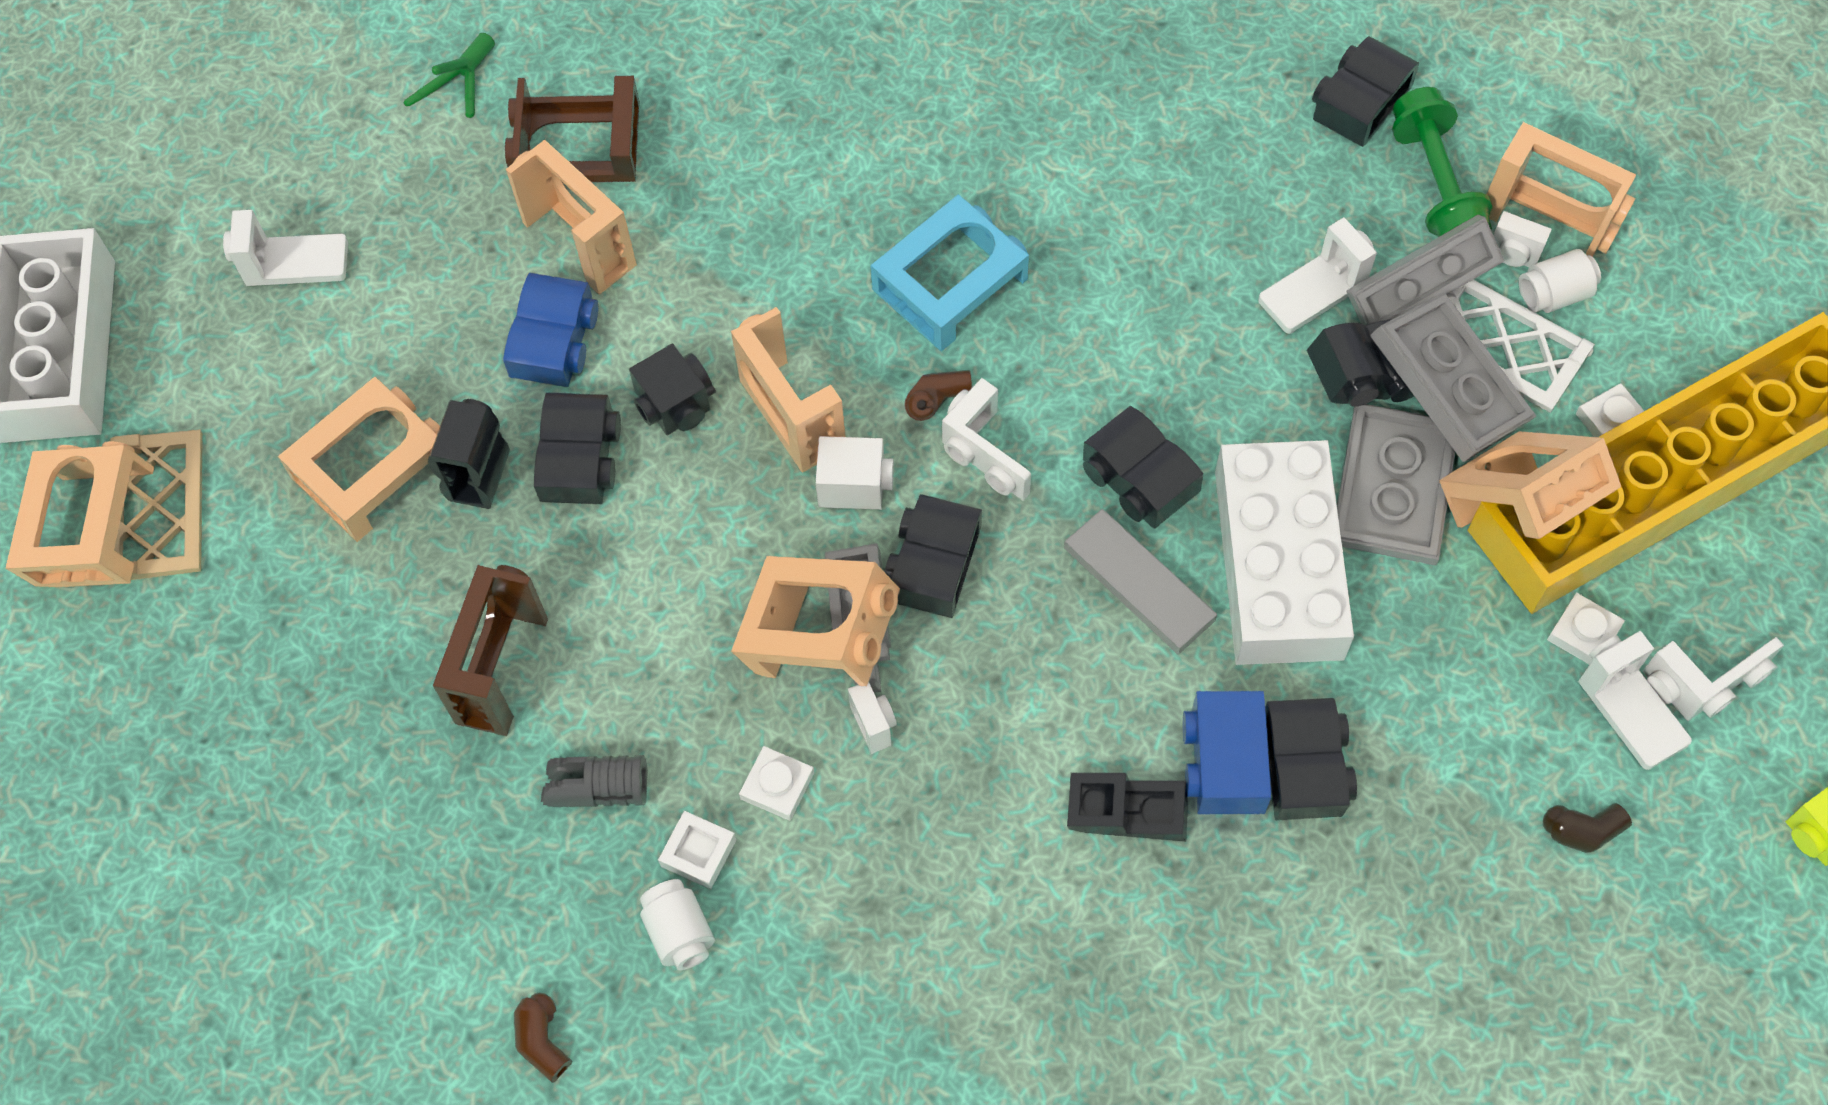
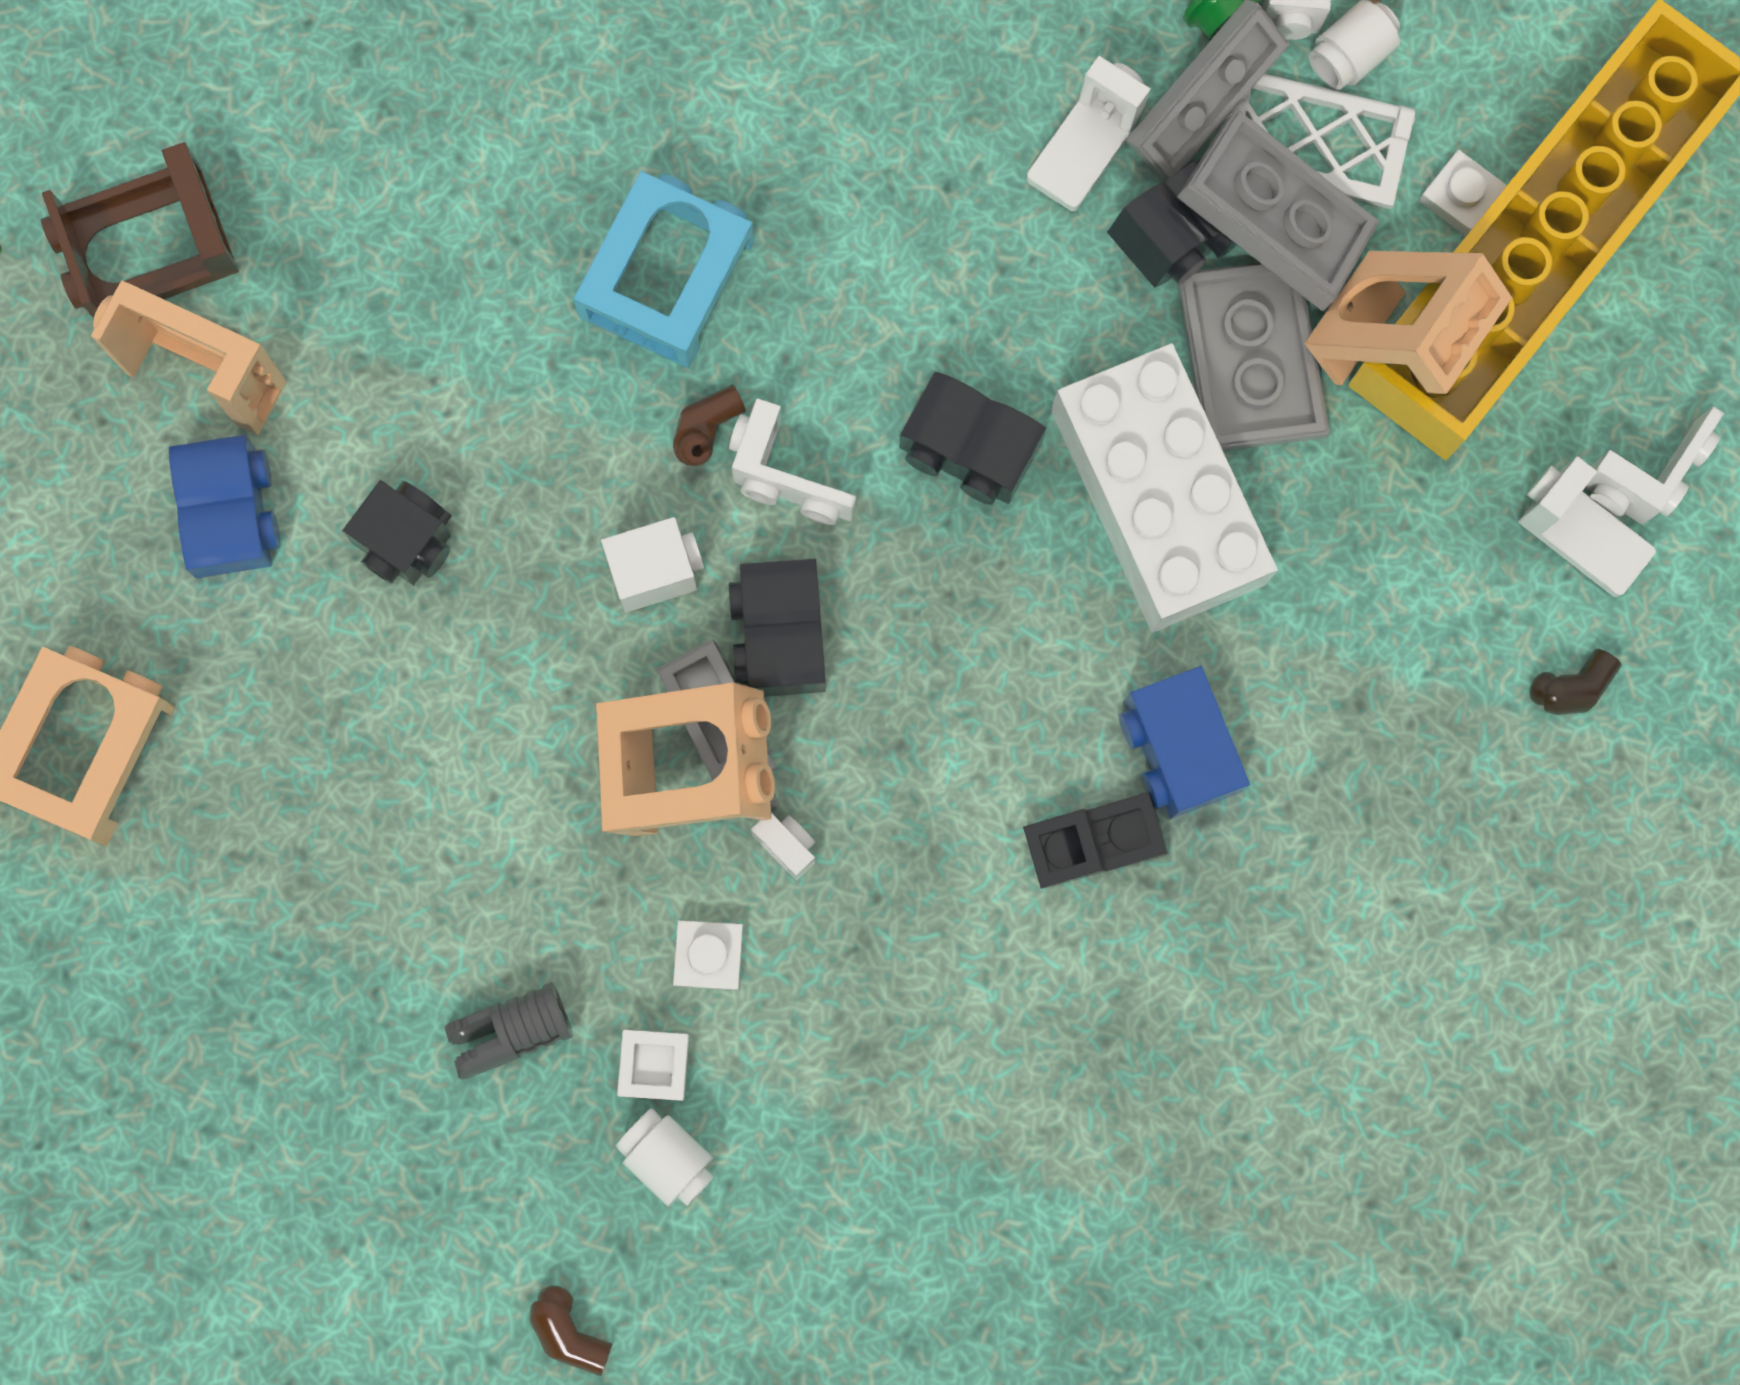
camera: 30 degrees left, 15 degrees up
black brick [428,399,510,509] -> none
reddish brown panel [433,565,548,736] -> none
black brick [534,393,621,504] -> none
light nougat panel [731,307,846,473] -> none
light grey tile [1064,509,1217,655] -> none
black brick [1265,698,1357,820] -> none
white plate [1547,592,1625,665] -> none

